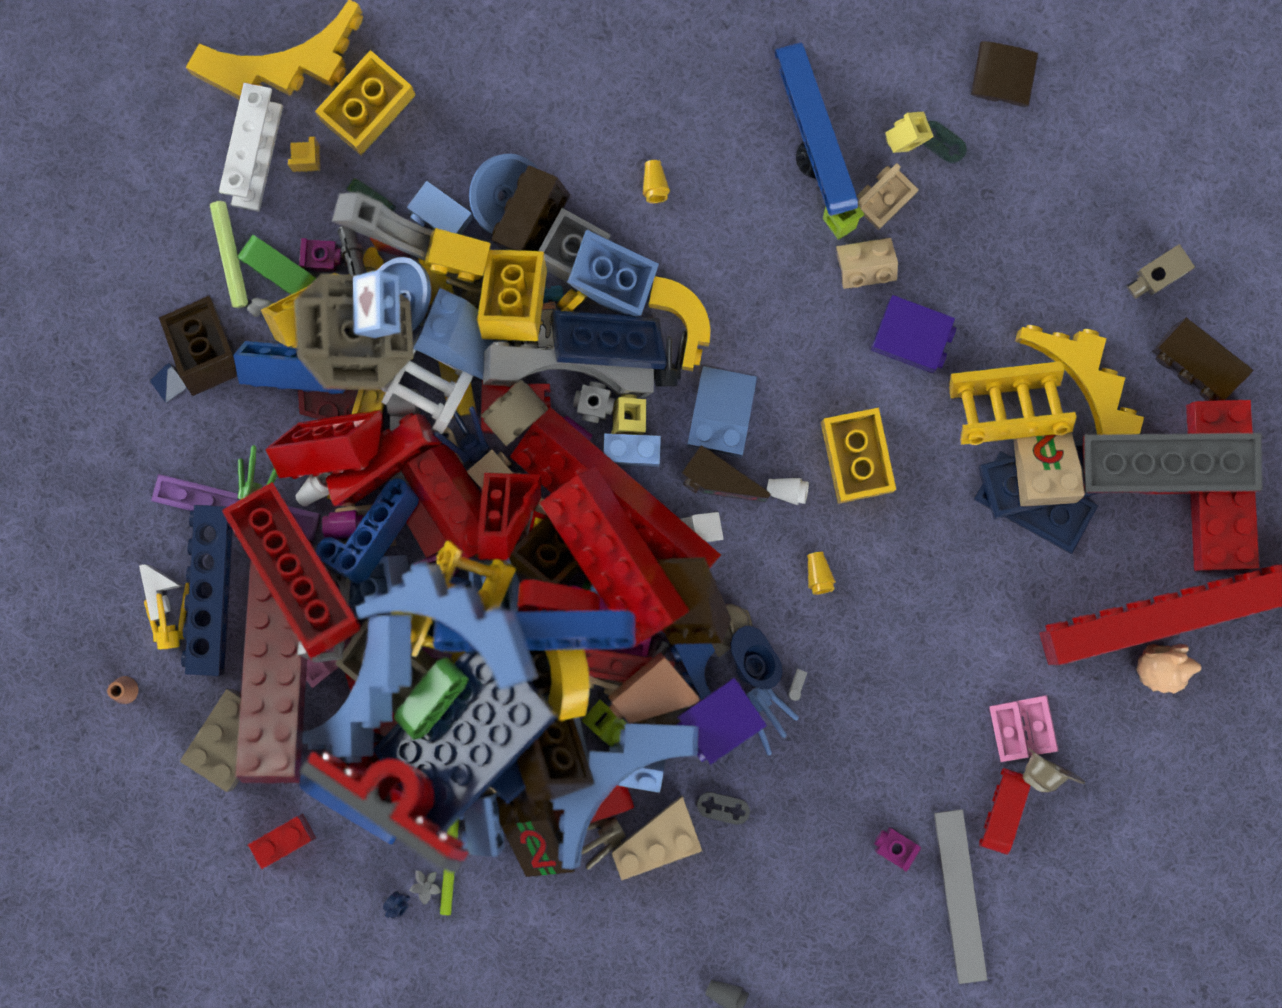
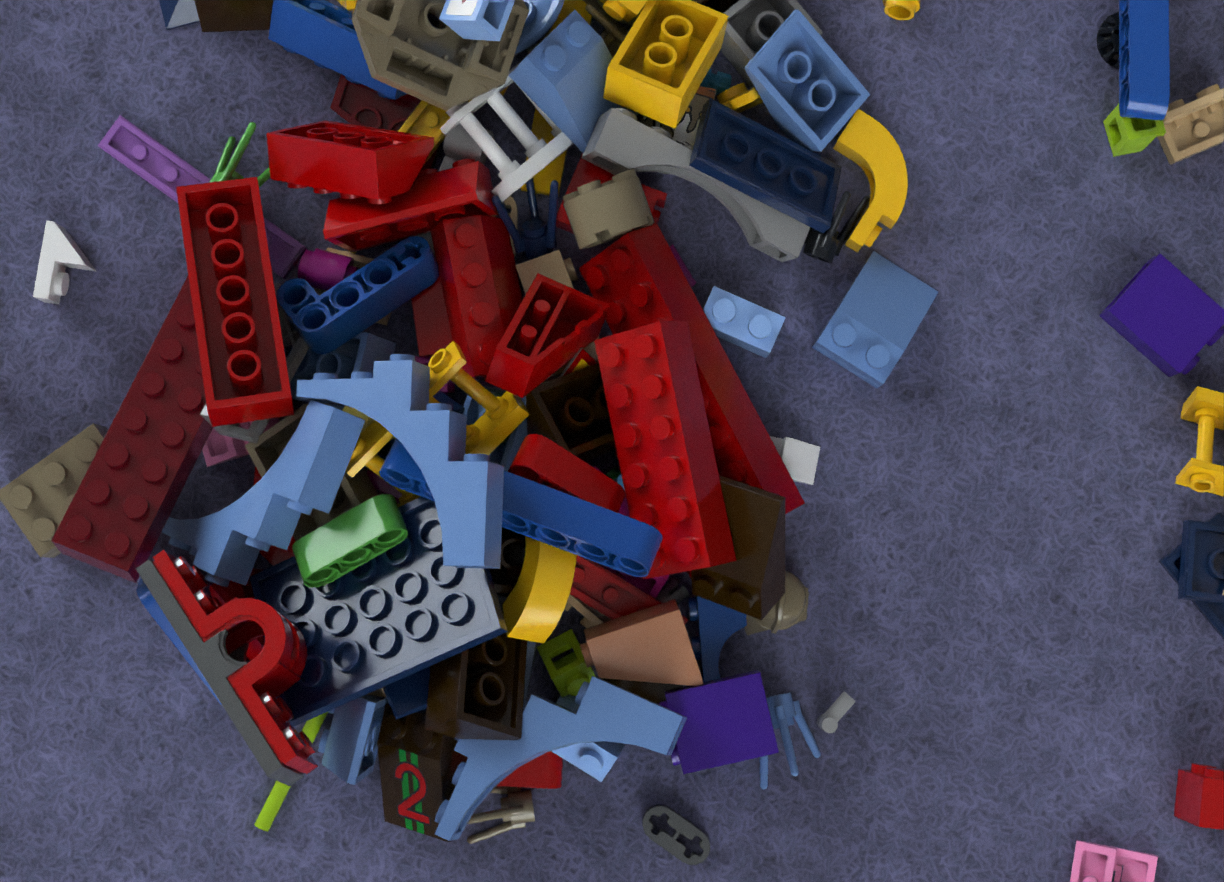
camera: 20 degrees right, 0 degrees up
yellow plant [144,582,190,649] -> none
dark blue brick [181,505,233,676] -> none
red brick [248,814,316,870] -> none
white cone [296,472,330,506] -> none
dark blue plate [383,891,410,919] -> none
light grey plant [409,871,441,904] -> none
light grey brick [573,382,615,423] -> none
light yellow brick [611,394,646,435] -> none
tan wedge [612,795,702,880] -> none
dark brown slope [681,445,771,502] -> none
dark blue piece [731,626,783,689] -> none
white cone [767,478,809,505] -> none
yellow cone [807,552,836,595] -> none
yellow brick [821,408,896,504] -> none
tan bracket [837,238,898,289] -> none

